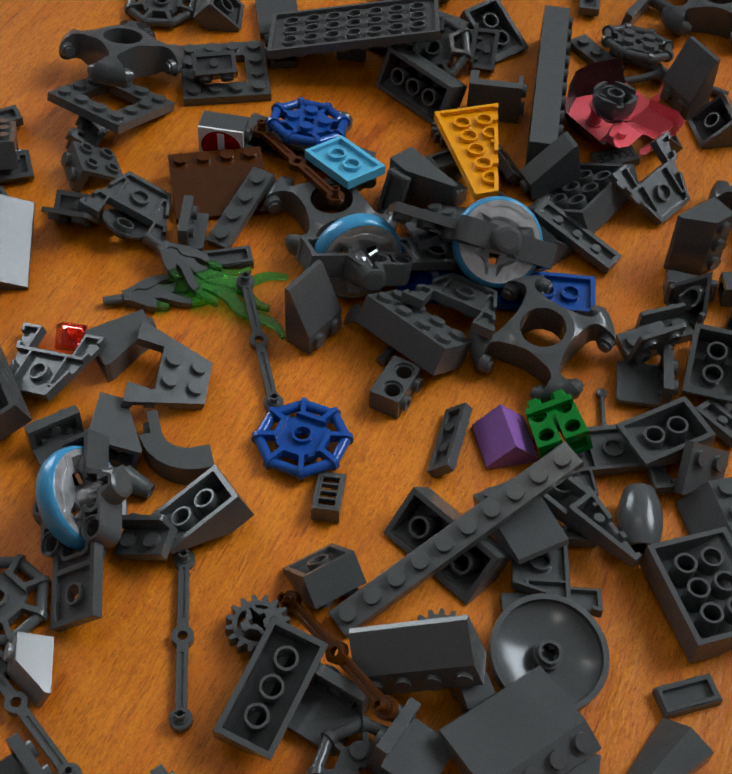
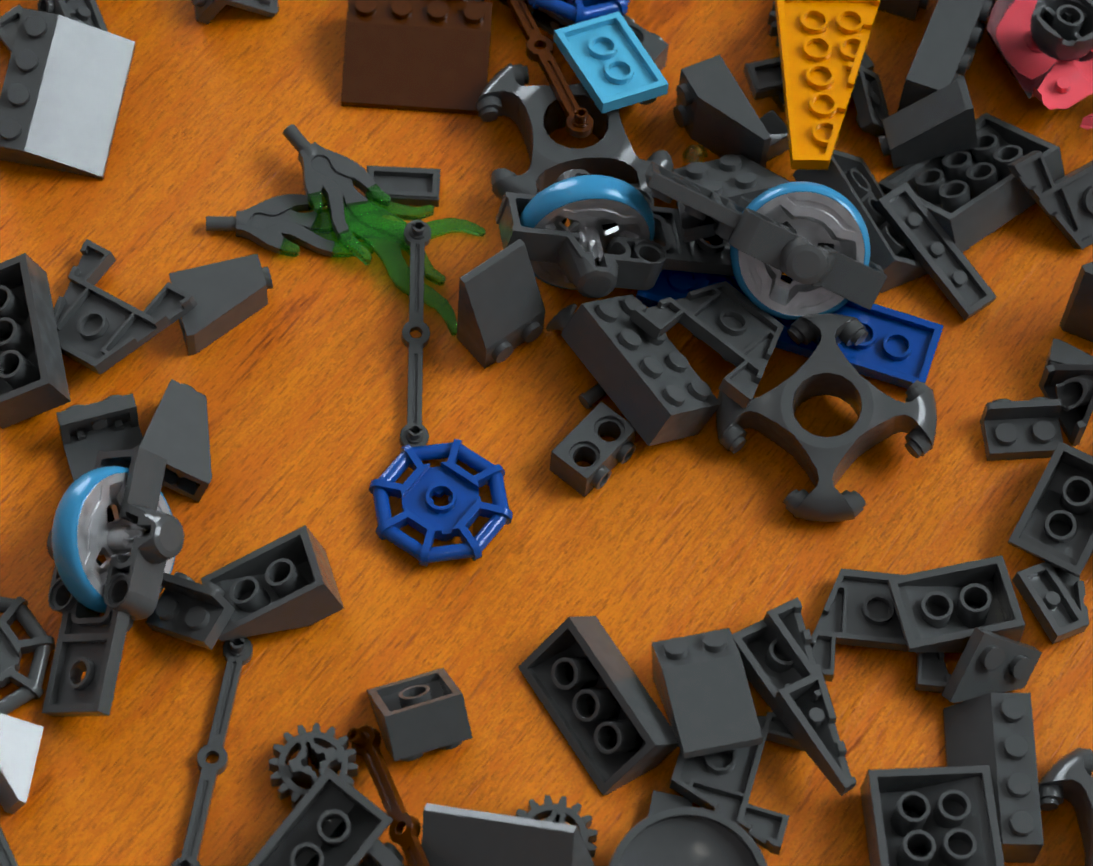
camera: 10 degrees right, 10 degrees up
dark grey bracket [41,190,104,229] -> none
clear red slope [55,321,88,351] -> none
dark grey wing [77,171,171,251] -> none
dark grey dish [101,209,148,240] -> none
dark grey cone [119,464,155,500] -> none
dark grey wing [121,321,212,410] -> none
dark grey arch [139,410,214,485] -> none
dark grey bracket [177,195,209,251] -> none
dark grey plate [206,167,275,249] -> none
dark grey slope [311,472,347,523] -> none
dark grey plate [328,441,584,638] -> none
dark grey tile [376,168,412,214] -> none
dark grey plate [427,402,472,478] -> none
medium lavender slope [472,404,539,470] -> none
green hips [524,389,593,458] -> none
dark grey tile [589,145,640,166] -> none
dark grey hinge [596,388,607,426] -> none
dark grey bracket [616,320,687,365] -> none
dark grey bracket [616,348,679,408] -> none
dark grey piece [617,483,663,558] -> none

